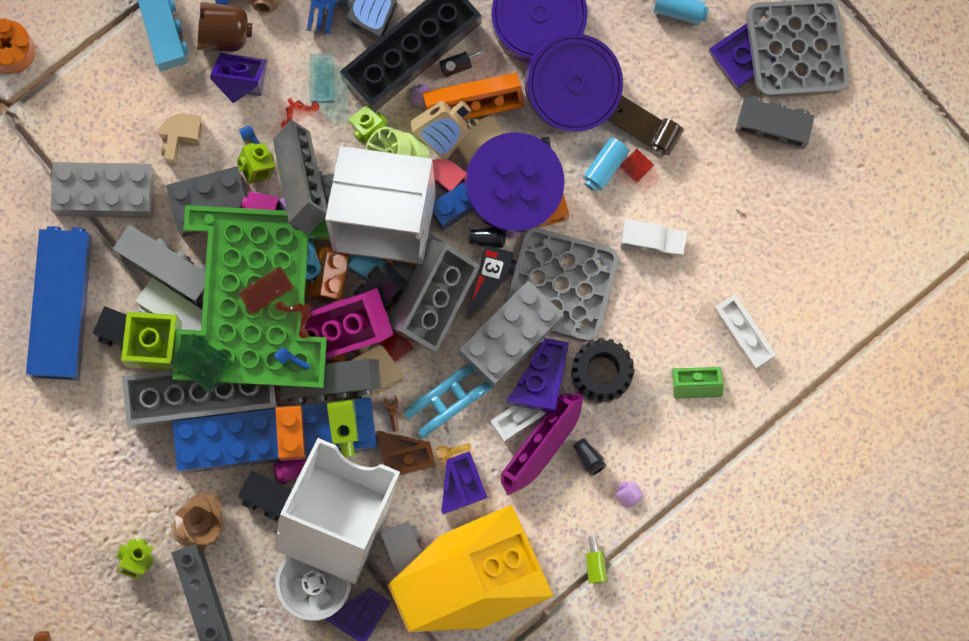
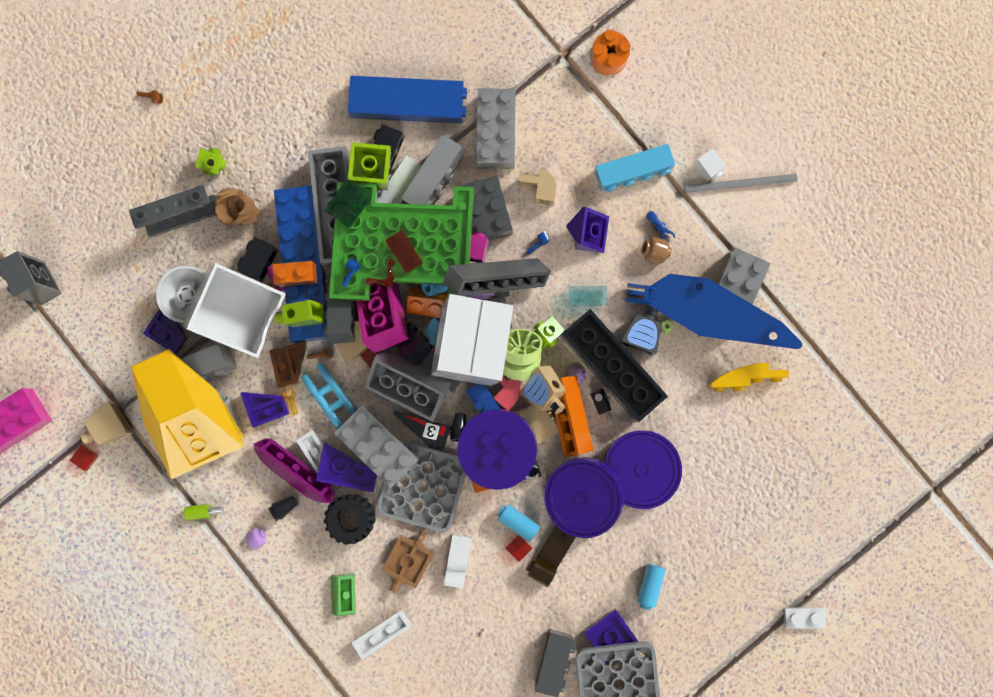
camera: 95 degrees right, 5 degrees up
reddish brown cylinder [197,2,253,52] -> none
lime brick [237,143,276,184] -> none
clear red piece [281,98,320,129] -> none
none -> medium nougat plate [382,530,434,593]

